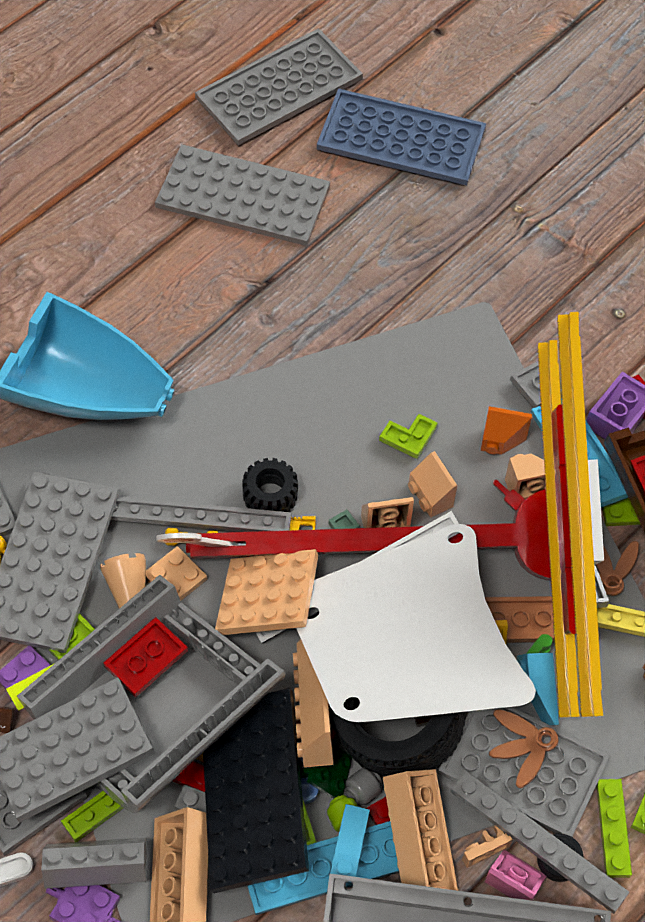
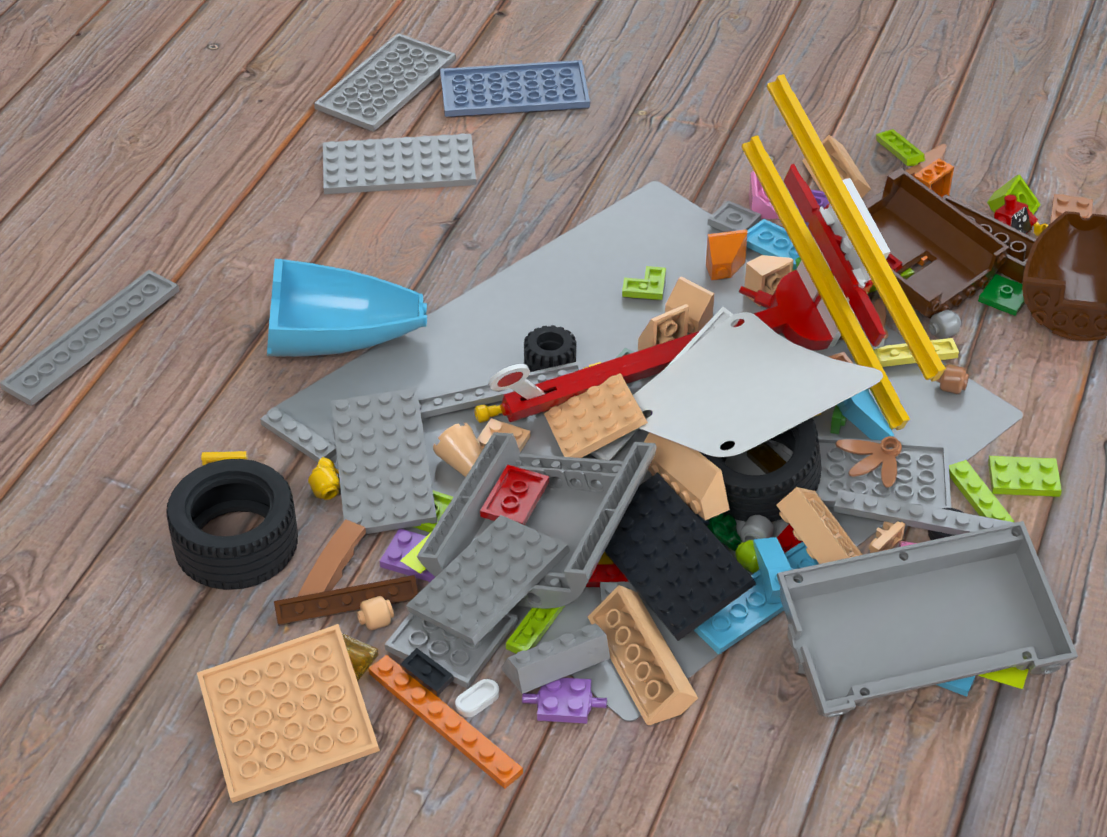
camera: 20 degrees left, 15 degrees down
none -> bright pink slope [749,171,779,219]

